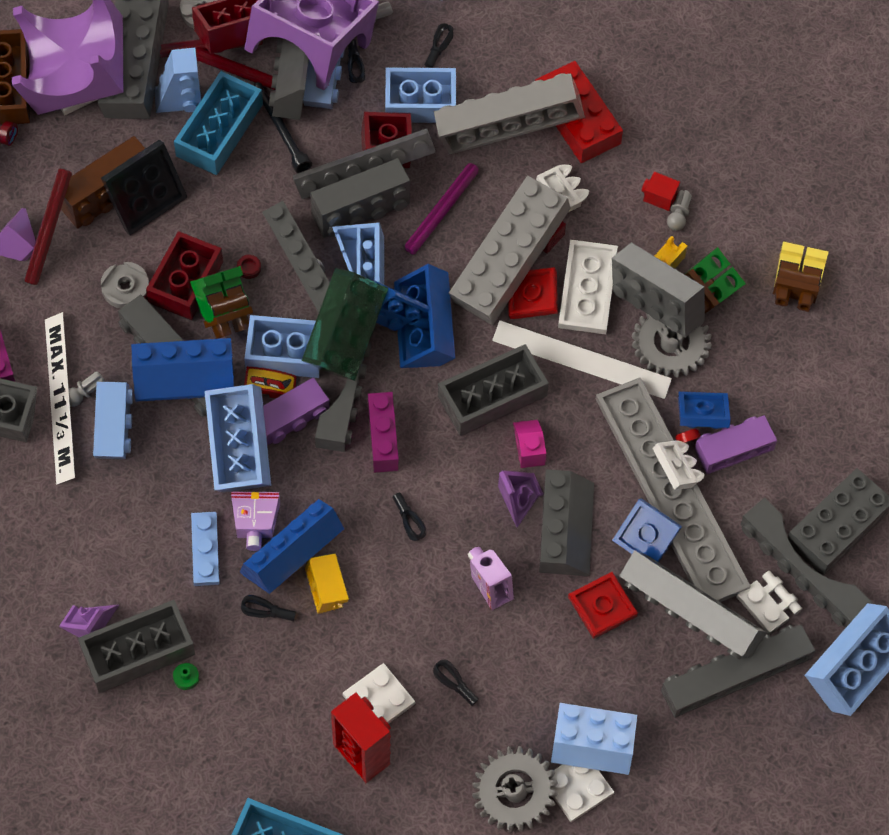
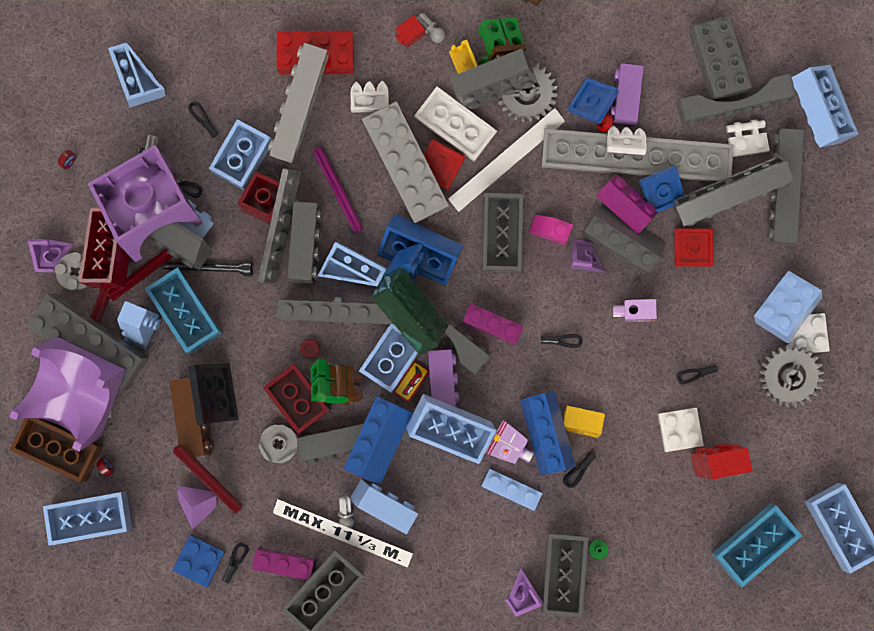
camera: 60 degrees left, 20 degrees up
none -> magenta brick [596,174,658,234]

